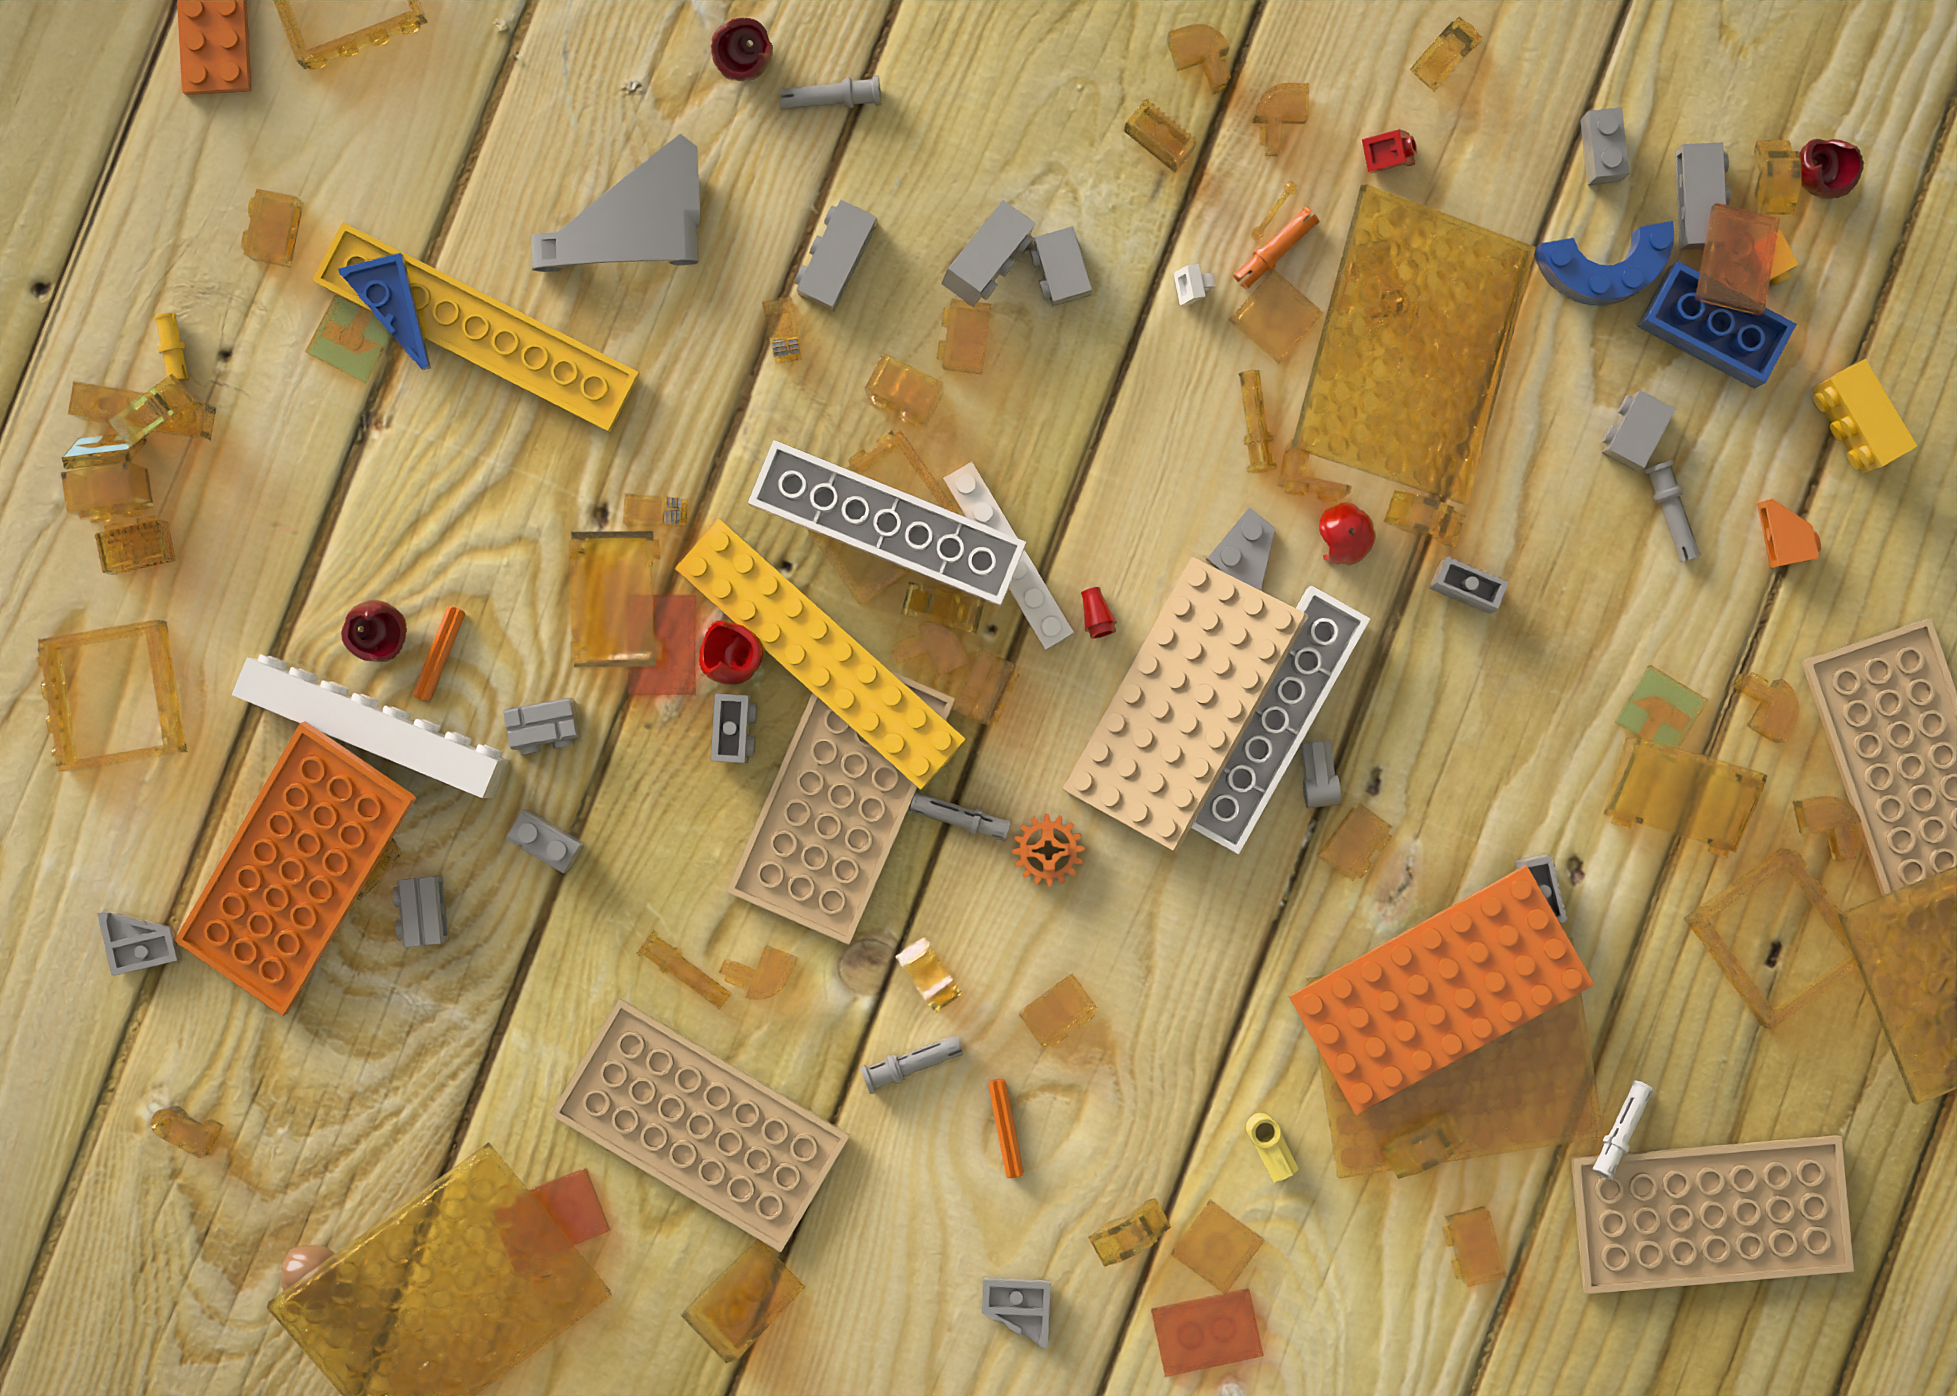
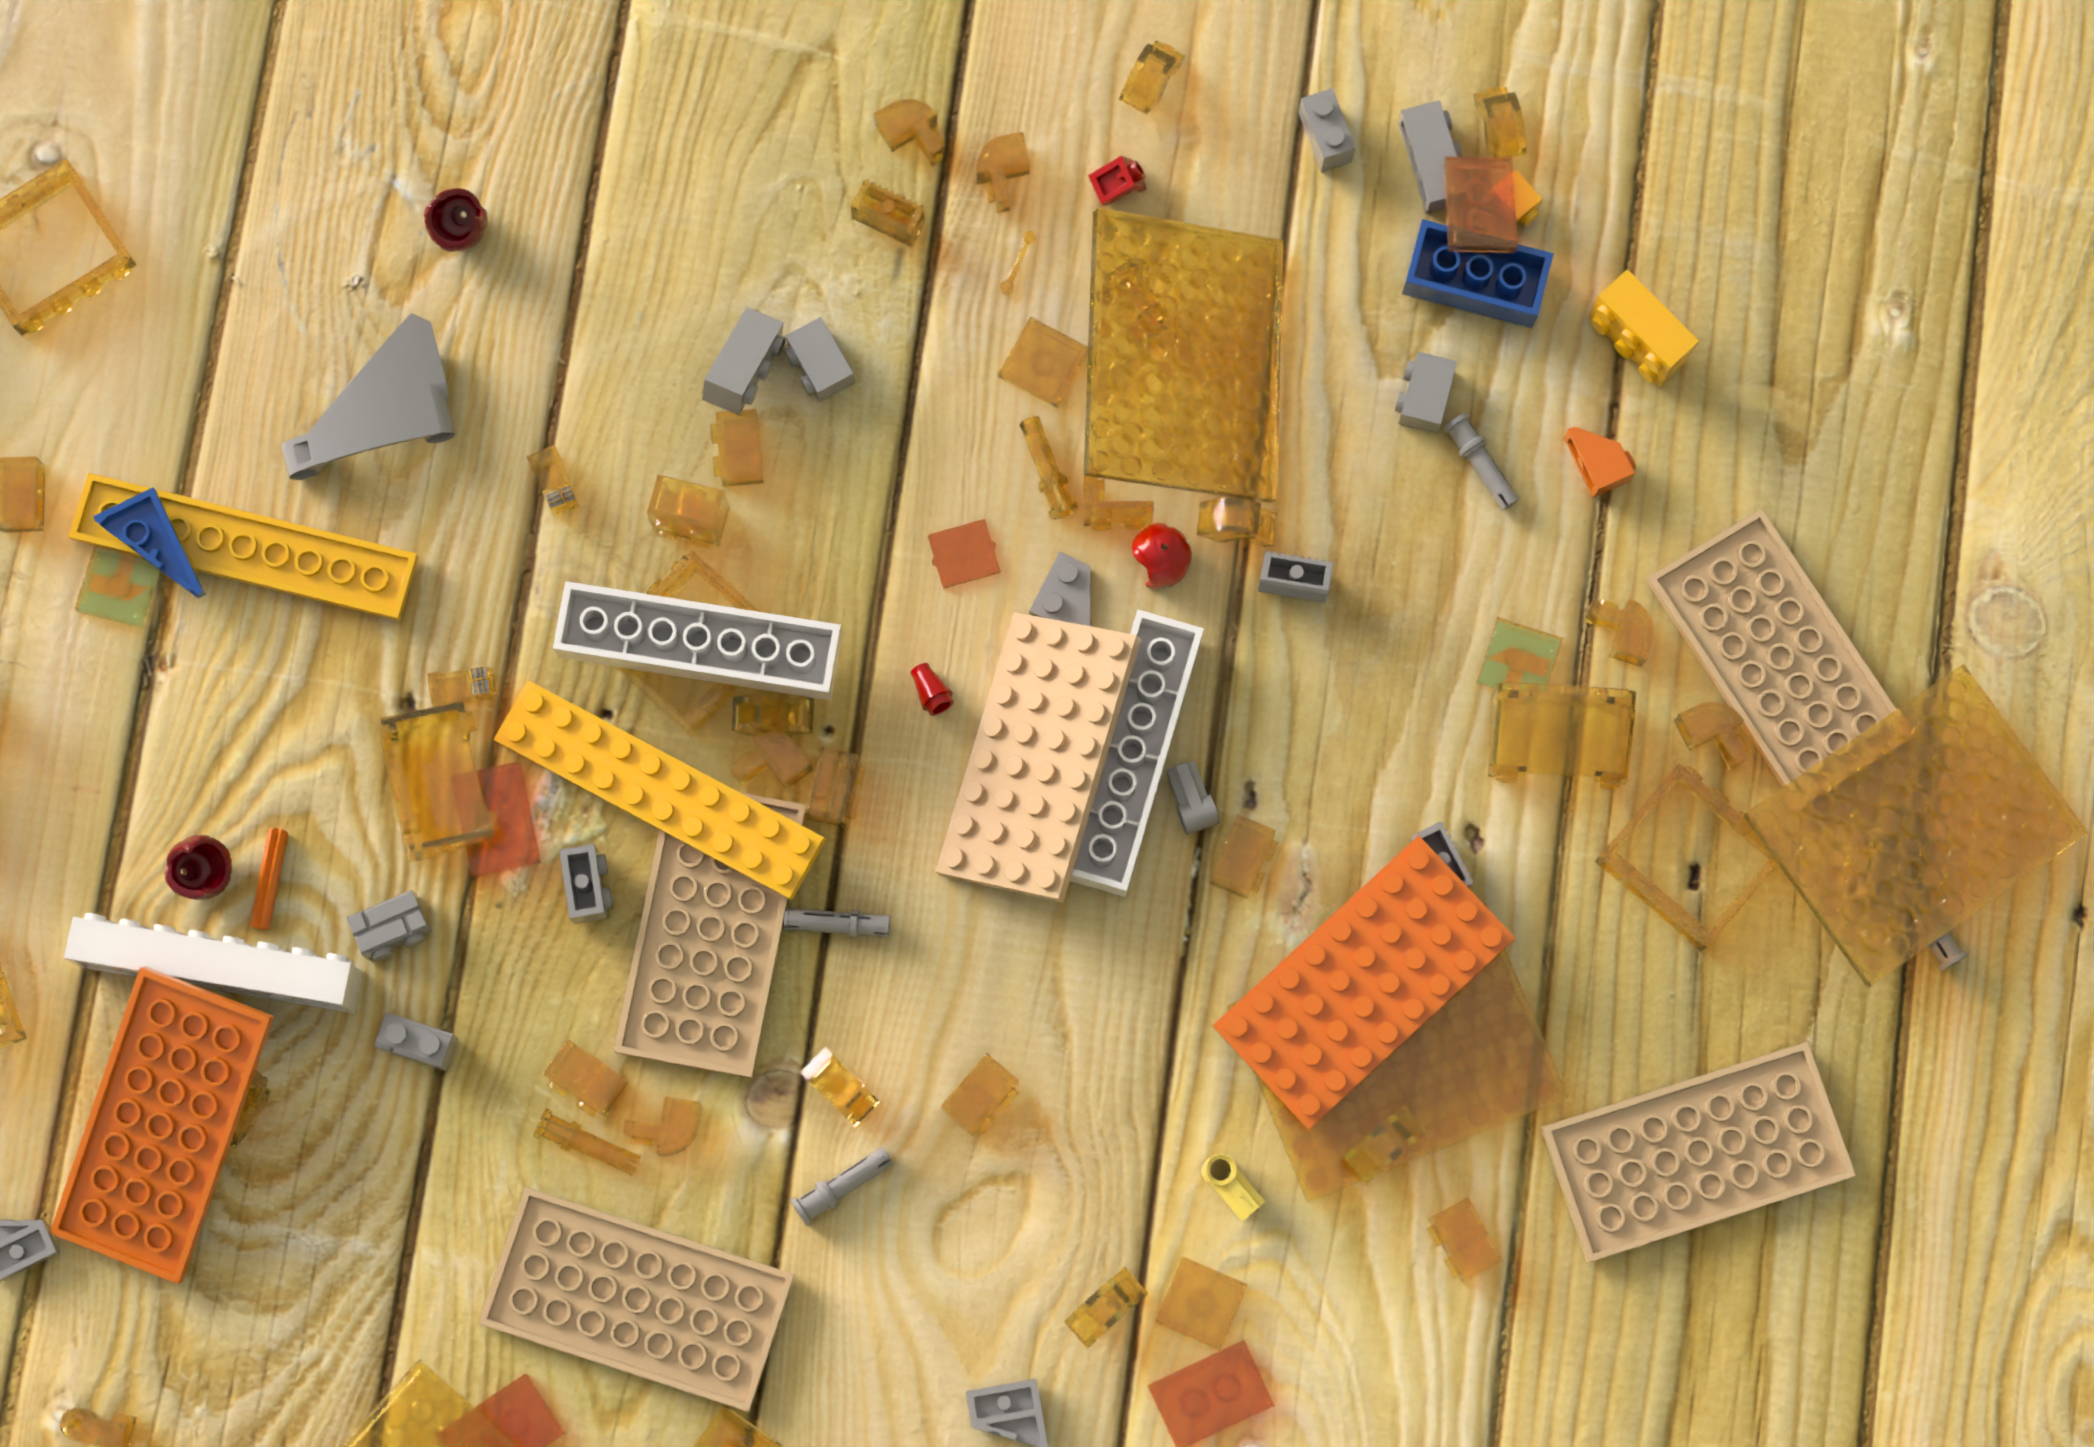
camera: 20 degrees left, 10 degrees down
light grey brick [392,875,449,947] -> none
red piece [699,621,763,685] -> none
light grey pin [779,75,881,110] -> none
light grey brick [794,200,878,312] -> none
white plate [943,461,1074,650] -> none
orange axle [988,1079,1024,1178] -> none
orange gear [1012,814,1085,887] -> none
white tile [1174,264,1216,306] -> none
orange pin [1233,207,1320,290] -> none
blue brick [1533,221,1674,306] -> none
white pin [1592,1081,1654,1180] -> none
dark red piece [1795,139,1864,199] -> none
none -> clear yellow brick [543,1039,629,1117]
none -> clear orange piece [927,519,1000,589]

